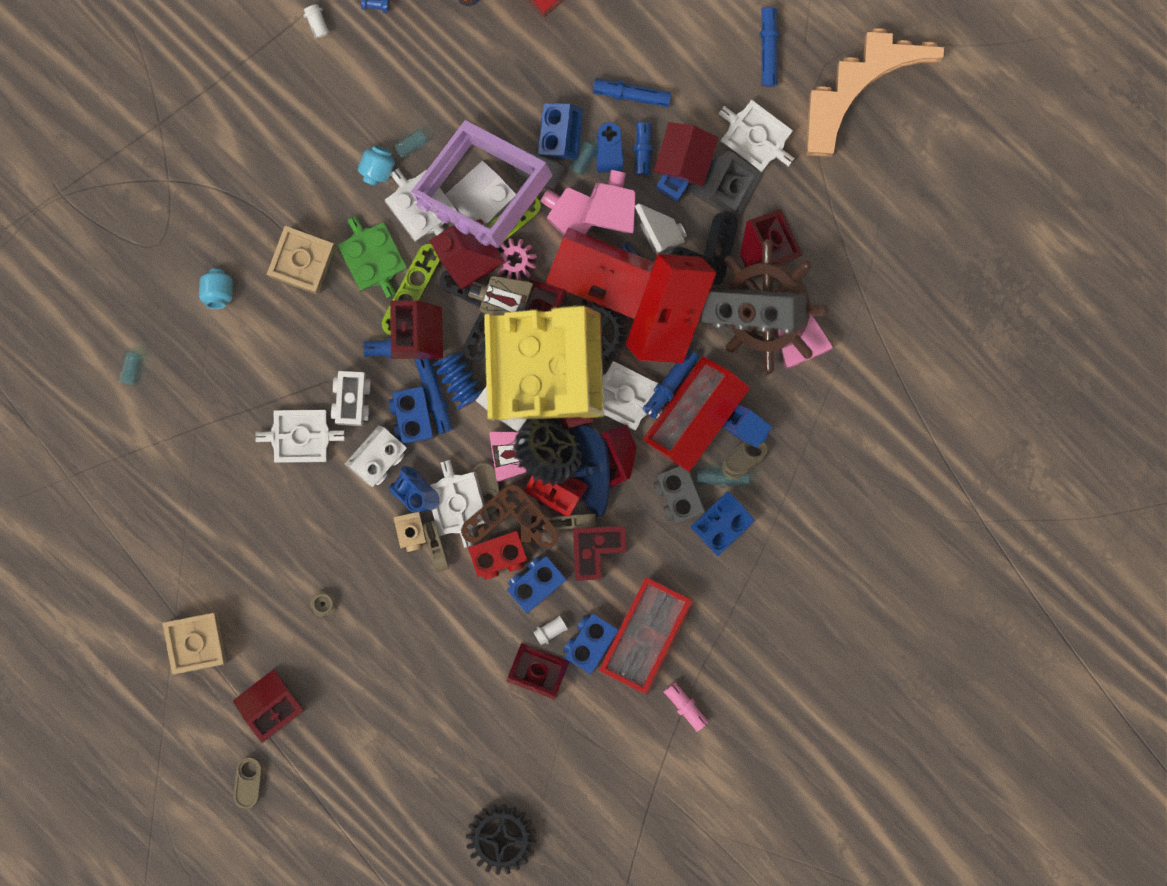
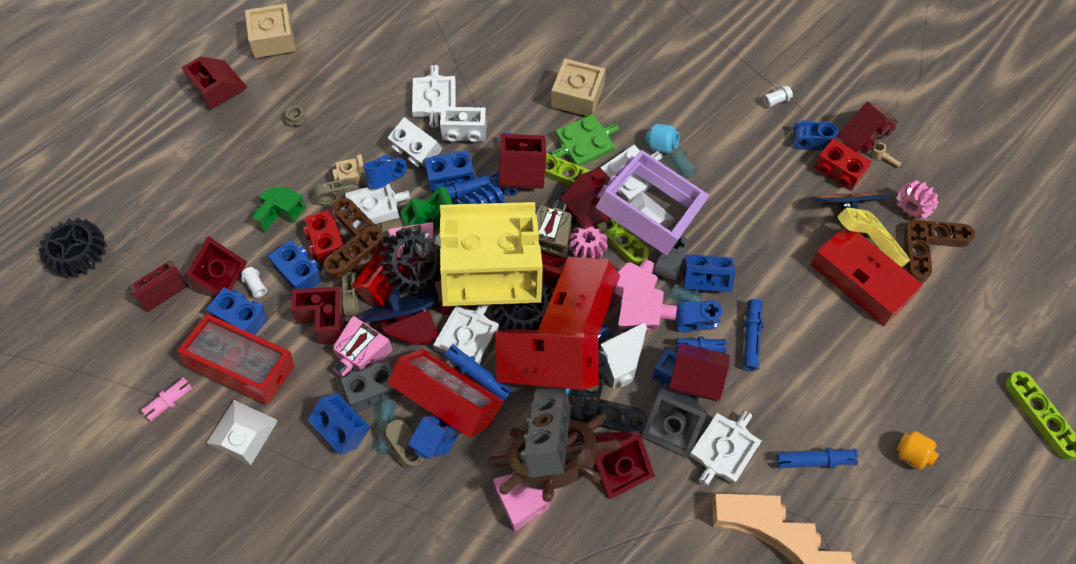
camera: 90 degrees right, 25 degrees down
medium azure head [199,269,233,309] -> none
dark tan piece [233,757,262,809] -> none
none -> dark red slope [129,260,189,312]
none -> white slope [206,400,278,465]
none -> green brick [252,187,306,233]
none -> bright pink torso [333,316,393,378]
none -> green brick [400,186,453,229]

